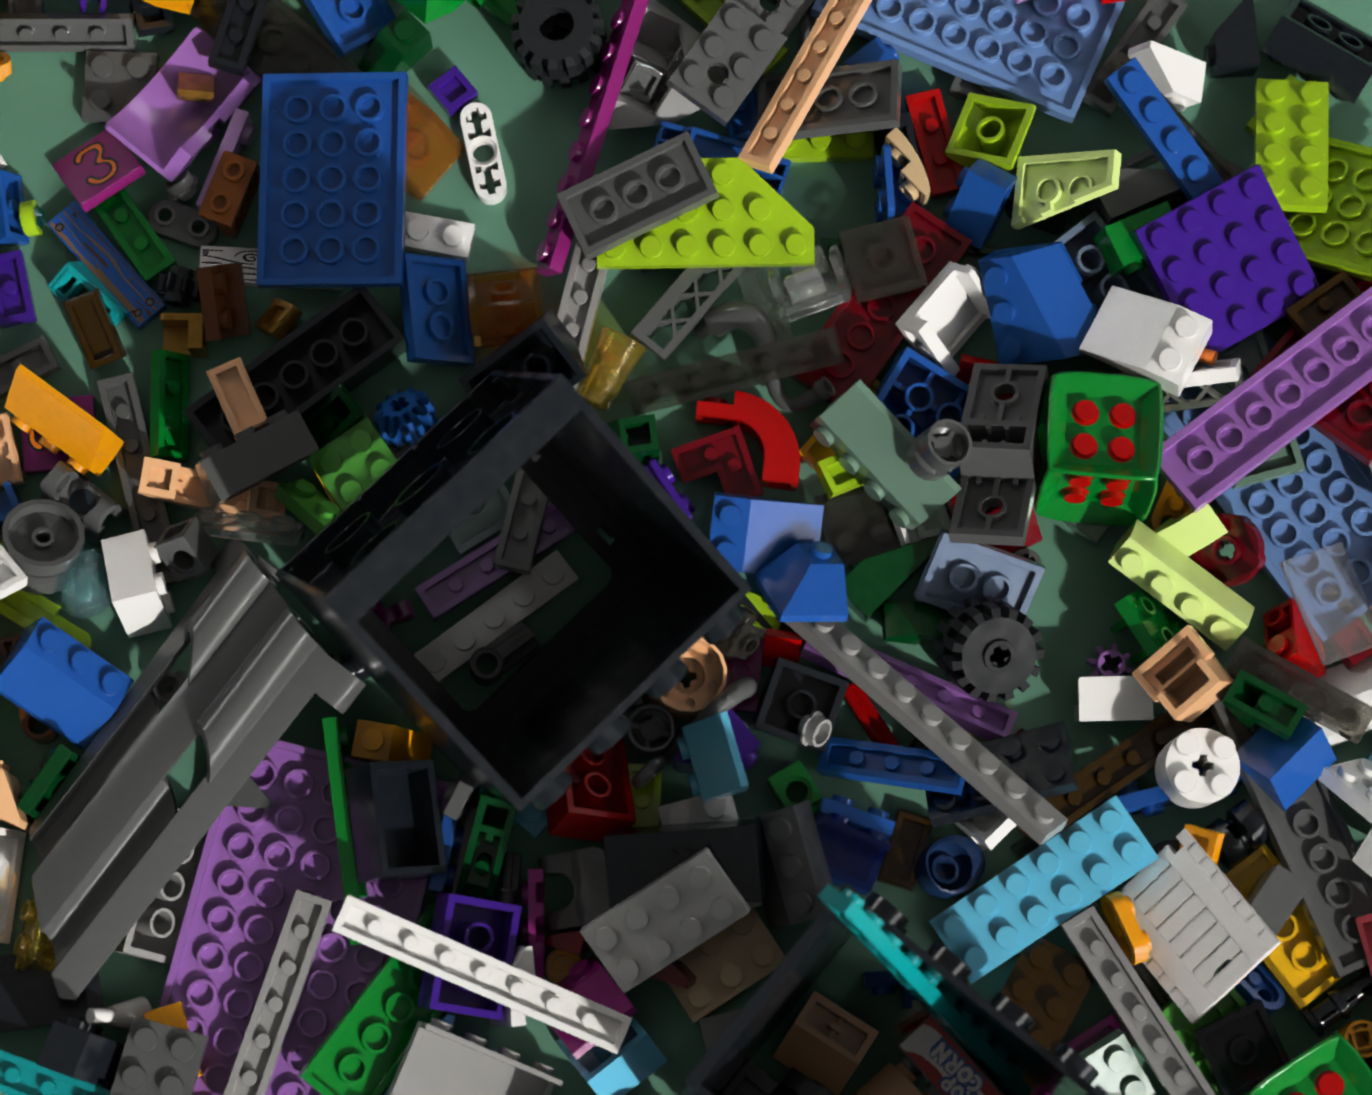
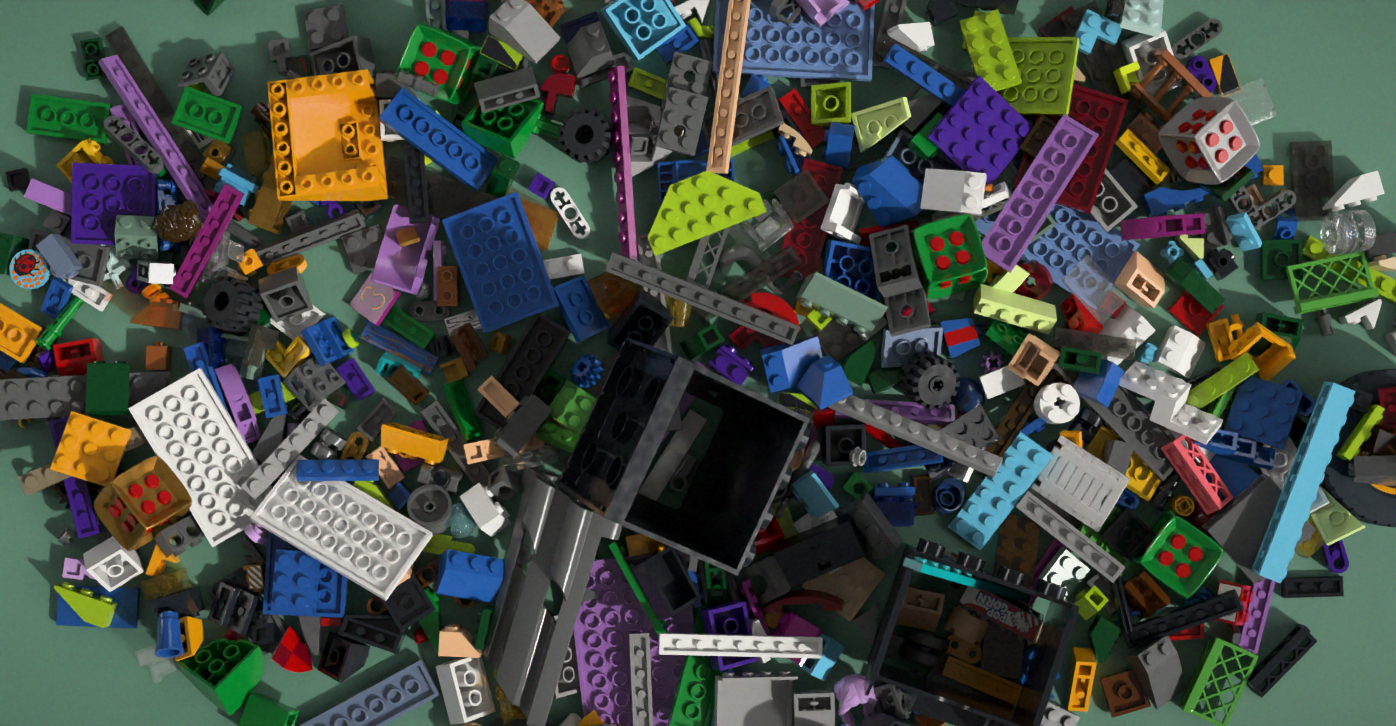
camera: 15 degrees left, 10 degrees up
dark grey plate [556,131,719,260] -> none
white plate [580,846,751,993] -> none
dark grey wheel [906,419,973,481] -> none
light orange plate [1100,891,1152,966] -> none
none -> dark grey plate [605,251,800,345]
none -> torso [939,318,988,359]
none -> dark blue hat [952,378,985,414]

